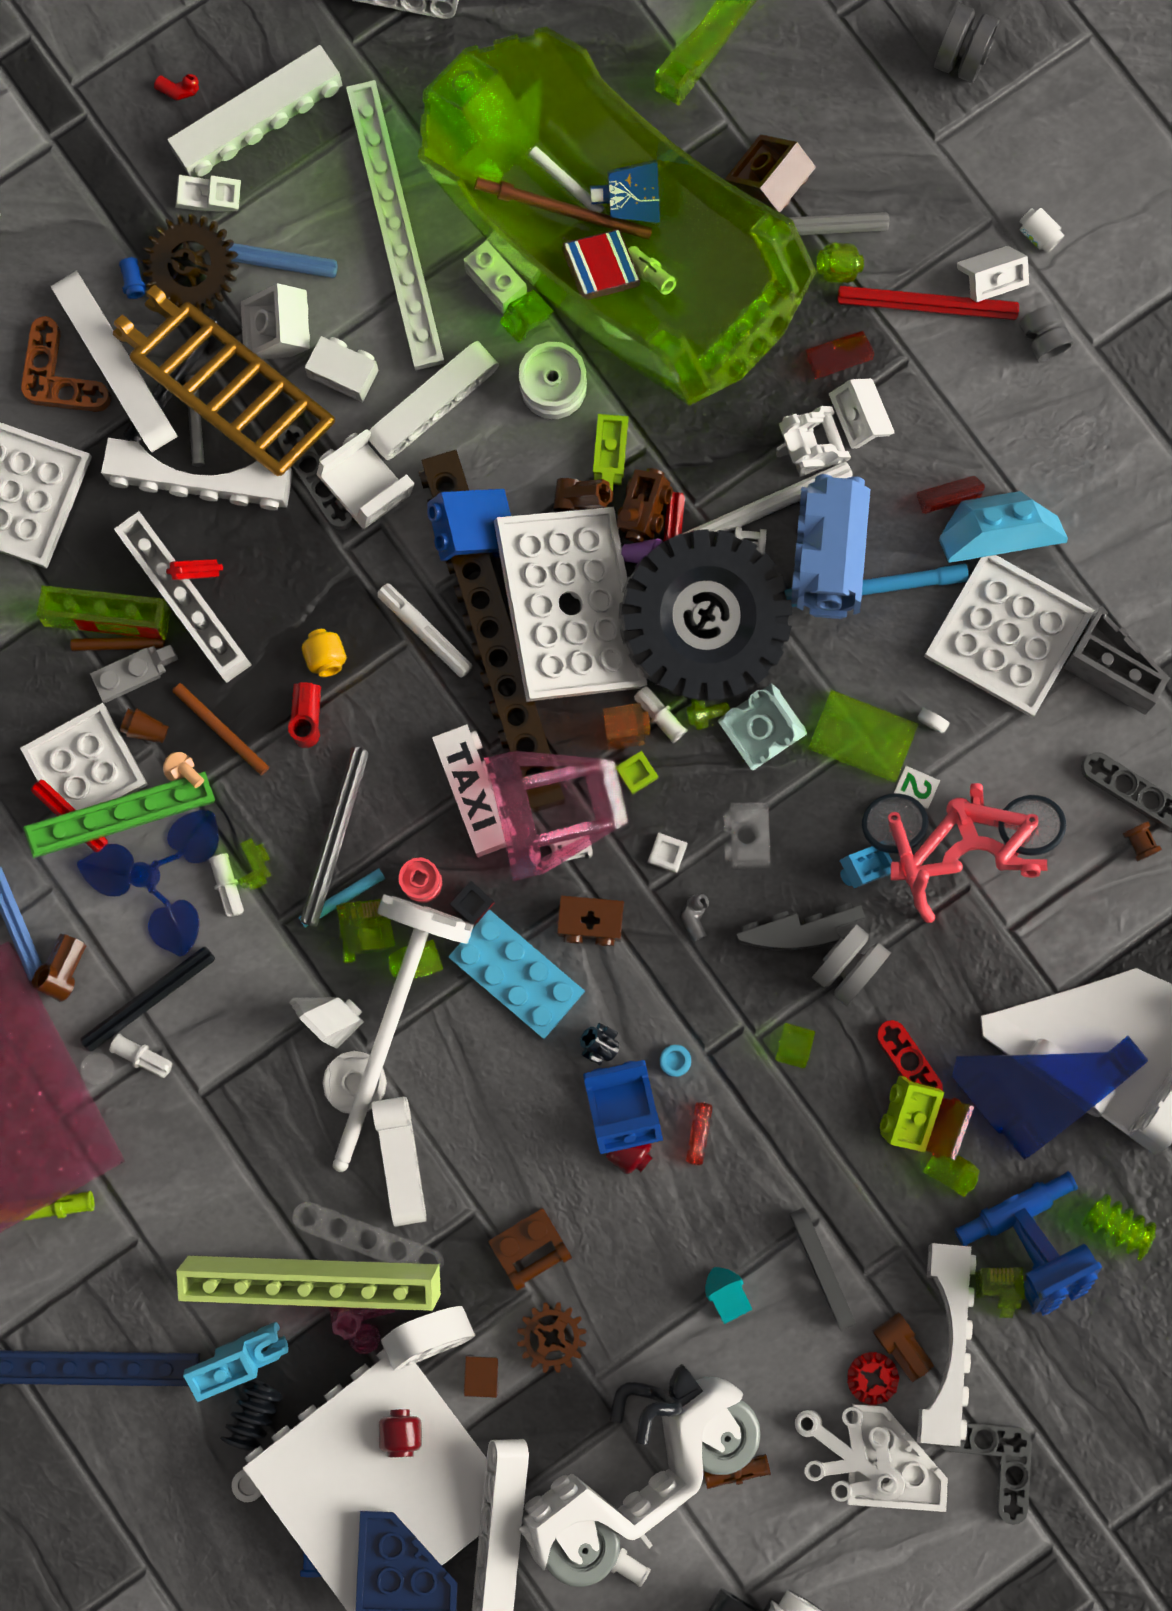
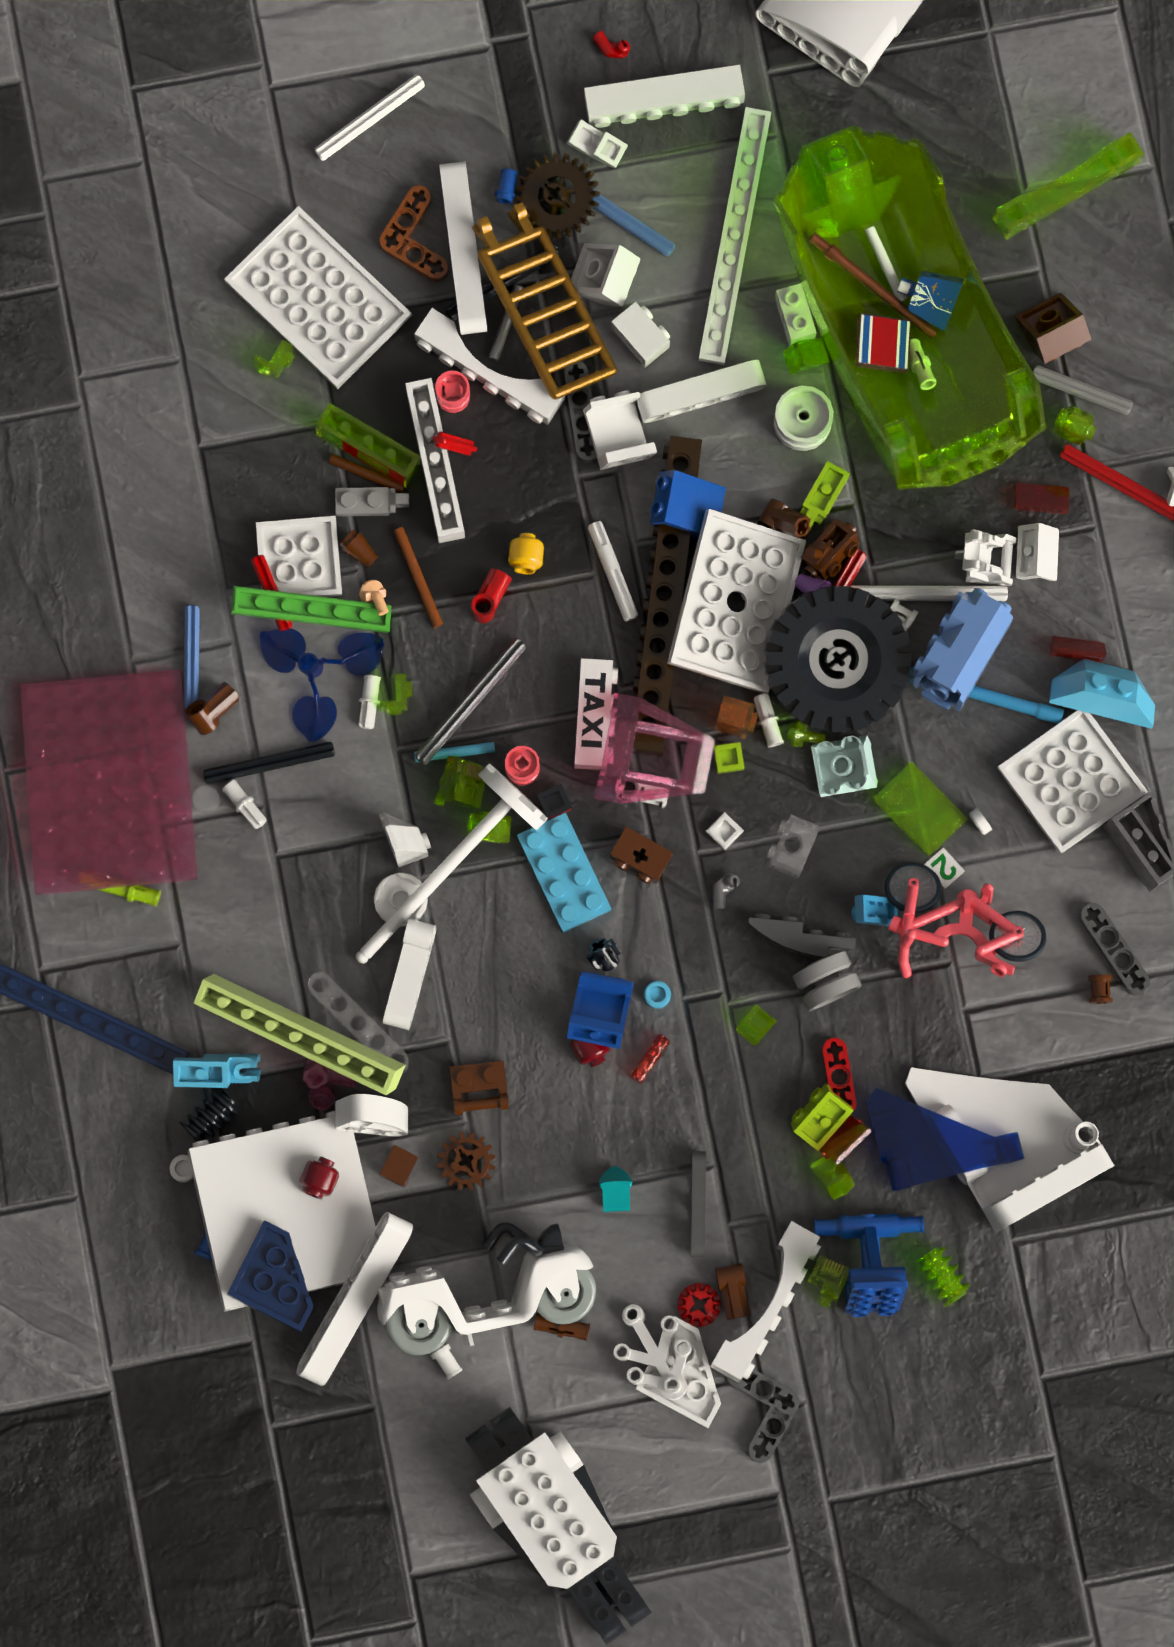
camera: 15 degrees right, 0 degrees up
none -> coral wheel [435,370,470,413]

